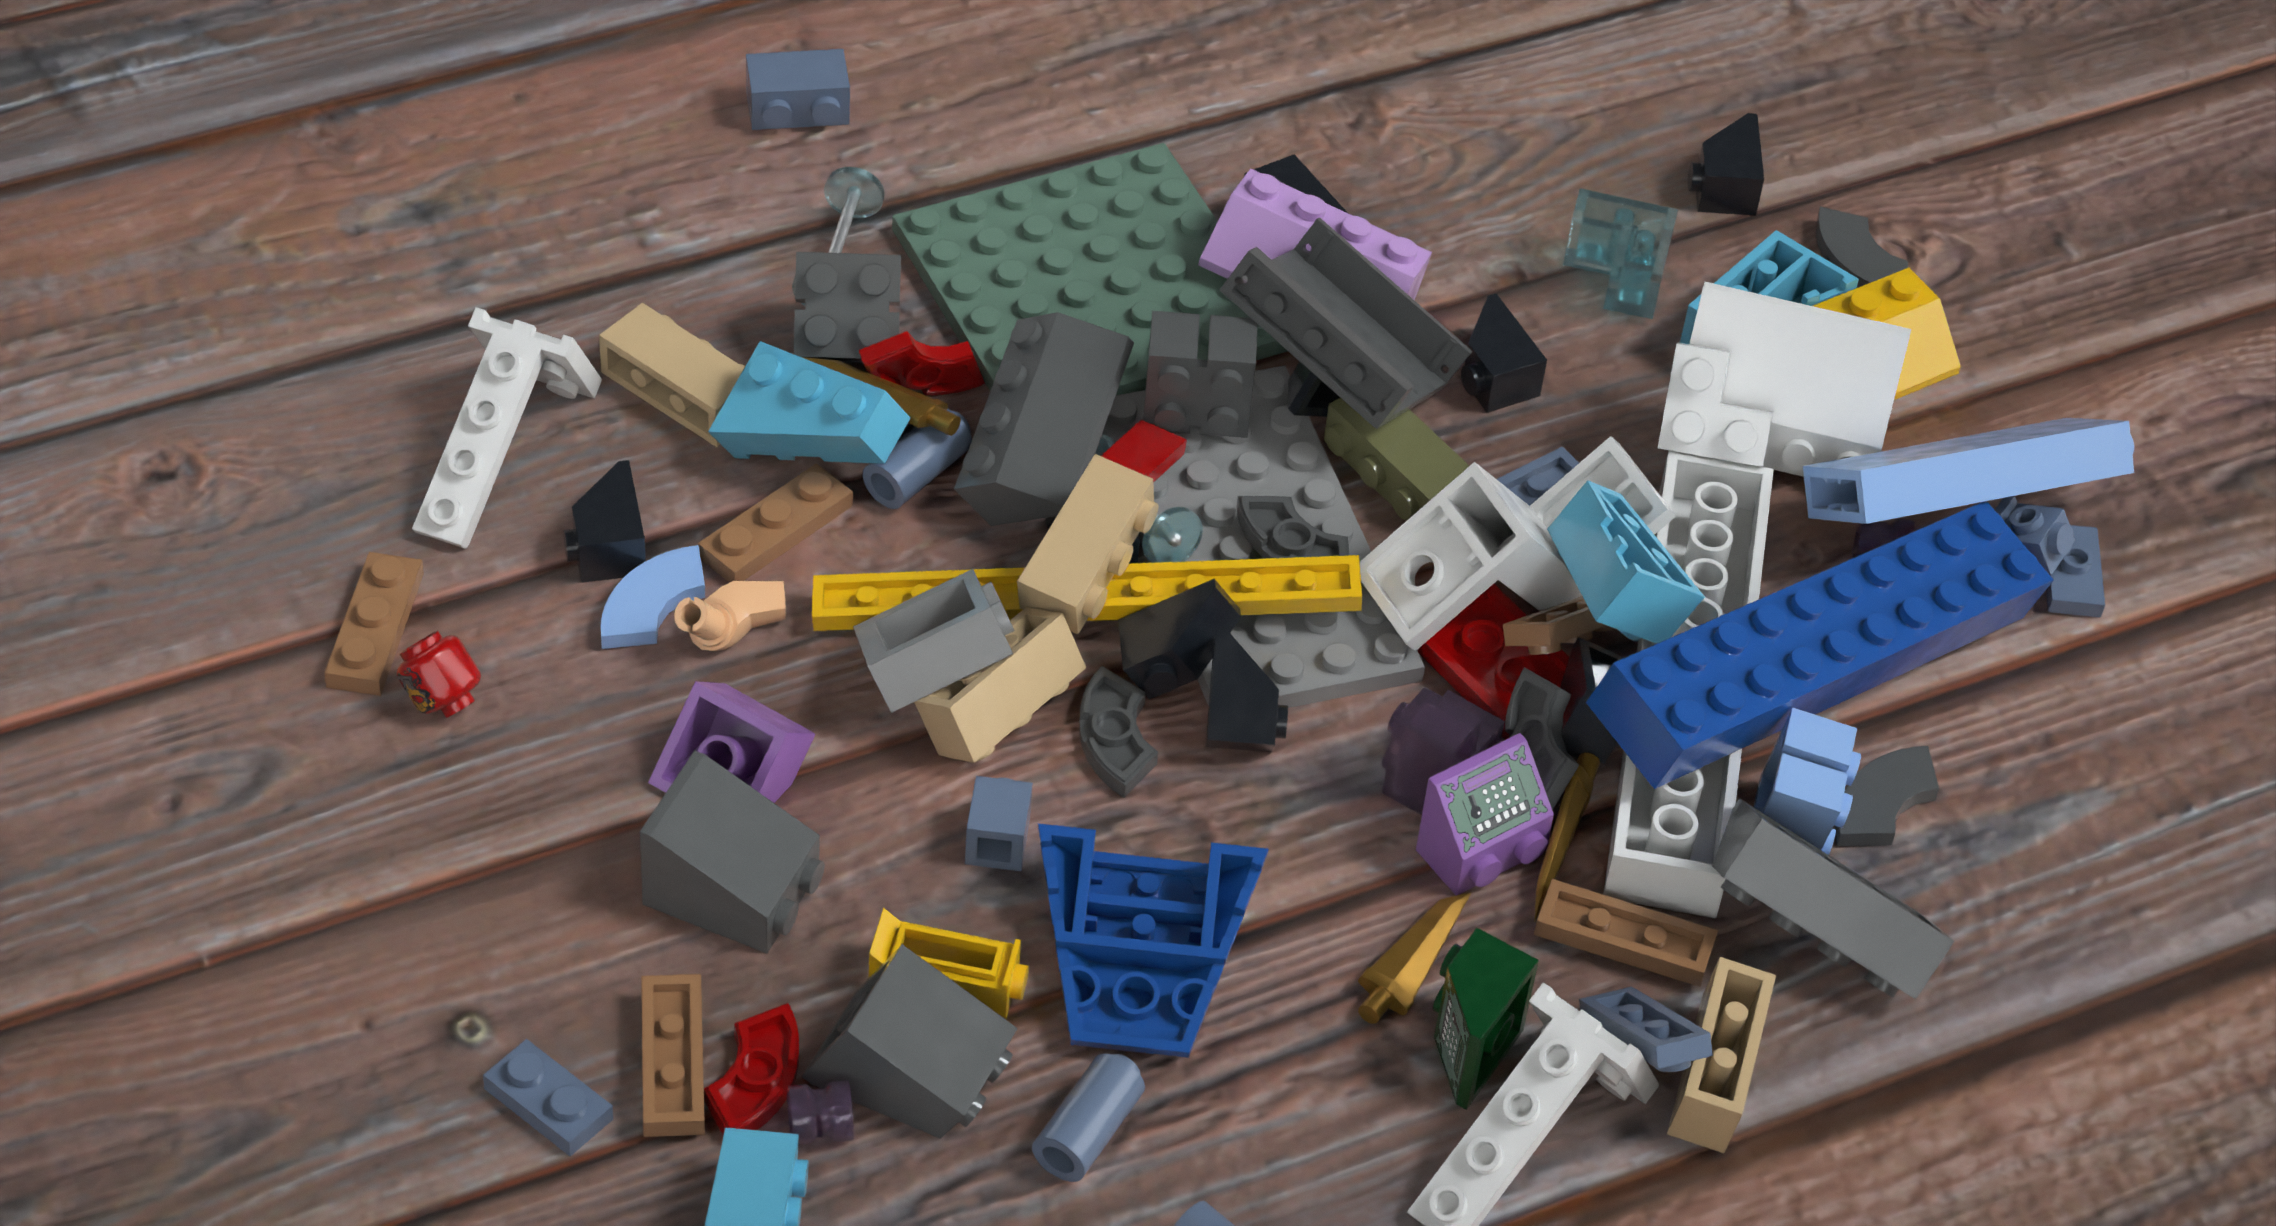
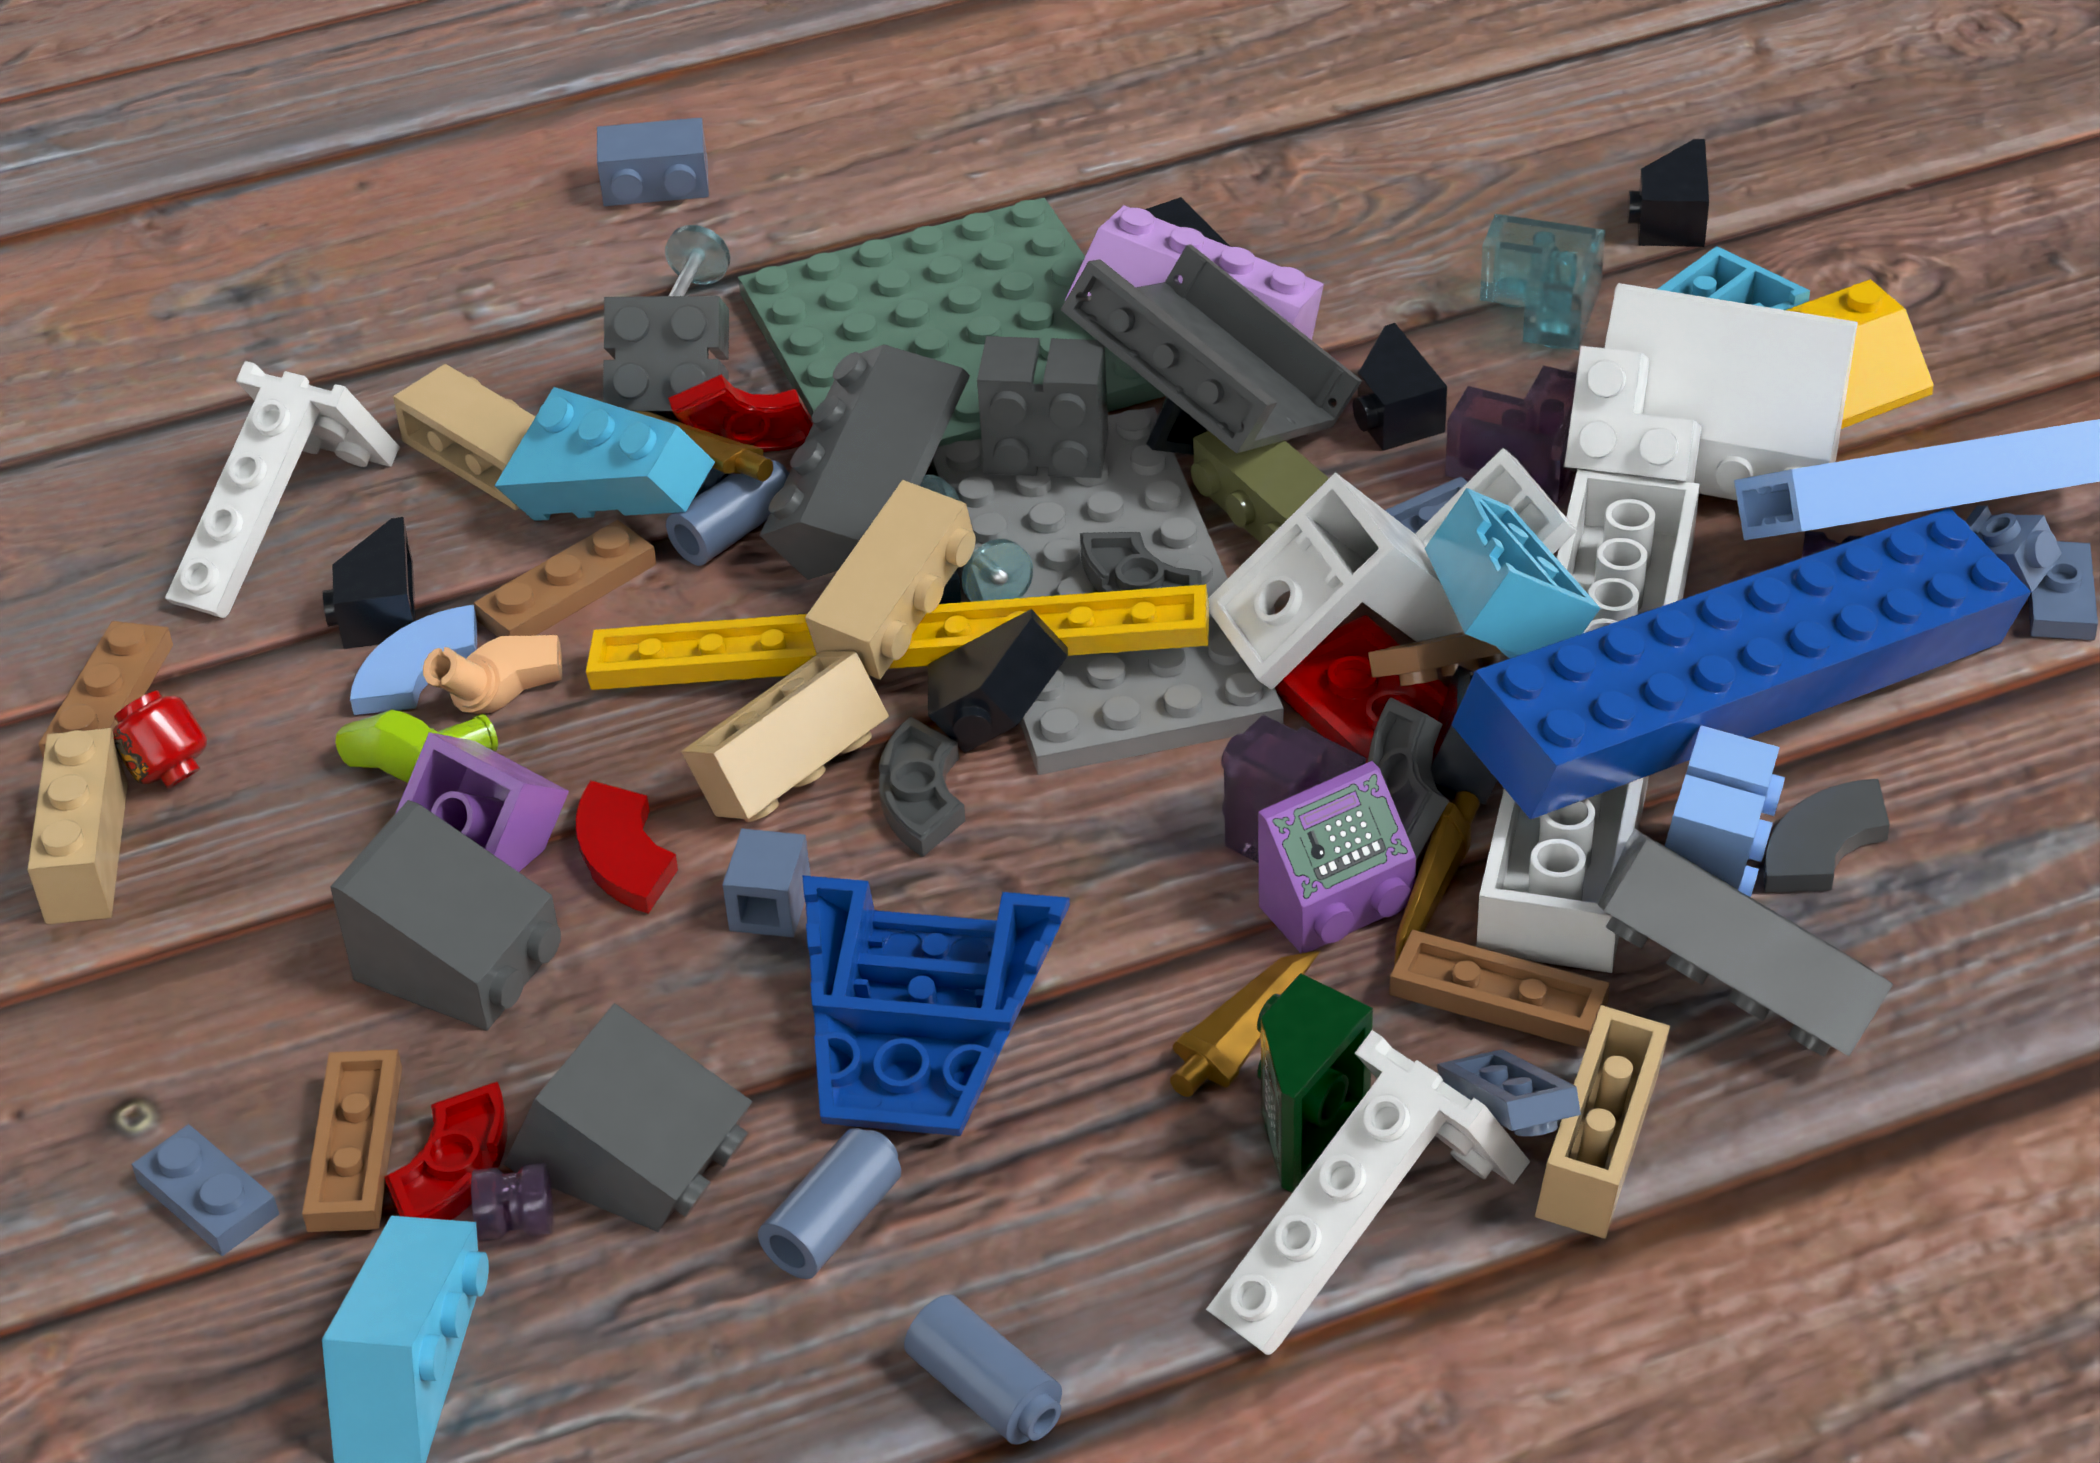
camera: 10 degrees right, 5 degrees down
light grey window [853,569,1015,713] -> none
yellow window [868,907,1029,1019] -> none
red tile [1101,419,1187,482] -> none
black slope [1205,629,1288,752] -> none
dark grey tile [1815,206,1909,288] -> none
none -> tan brick [28,728,128,925]
none -> lime arm [335,709,498,783]
none -> red tile [576,780,678,914]
none -> clear purple brick [1445,365,1577,504]

